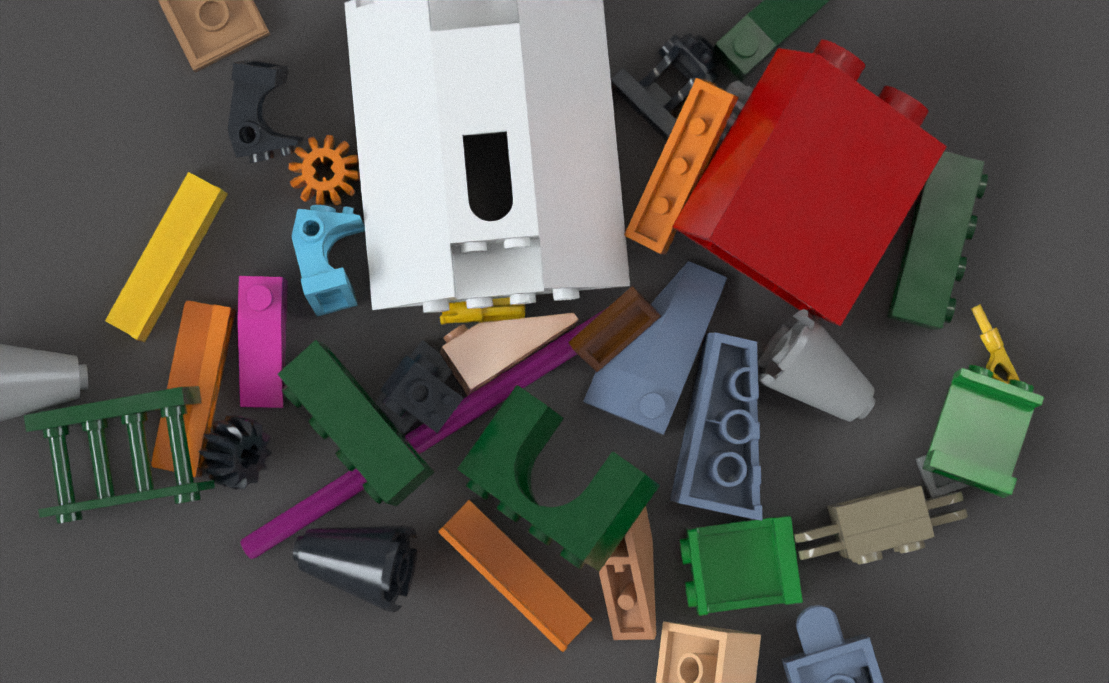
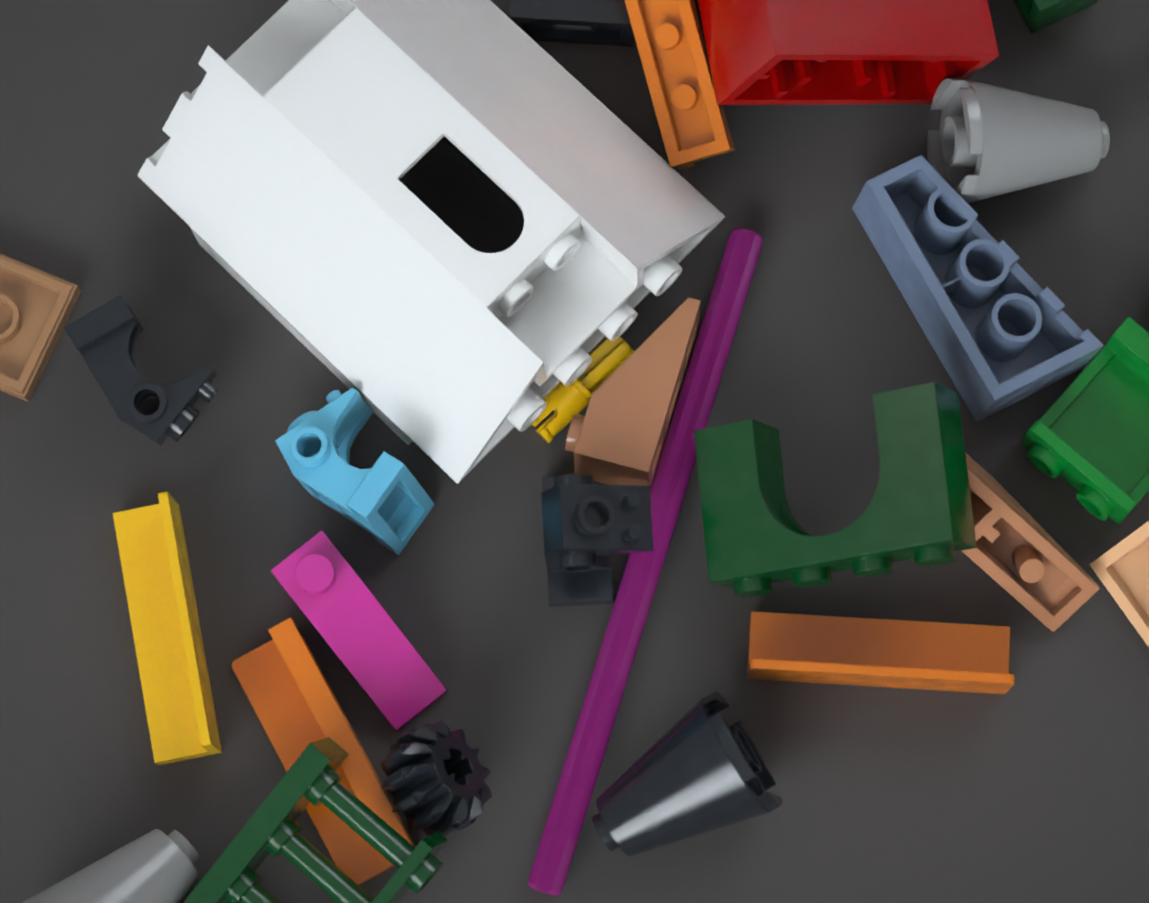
camera: 35 degrees left, 10 degrees down
dark green brick [277,340,435,507] -> none
orange gear [288,135,360,206] -> none
reddish brown tile [568,286,661,372] -> none
sand blue wedge [583,261,727,435] -> none

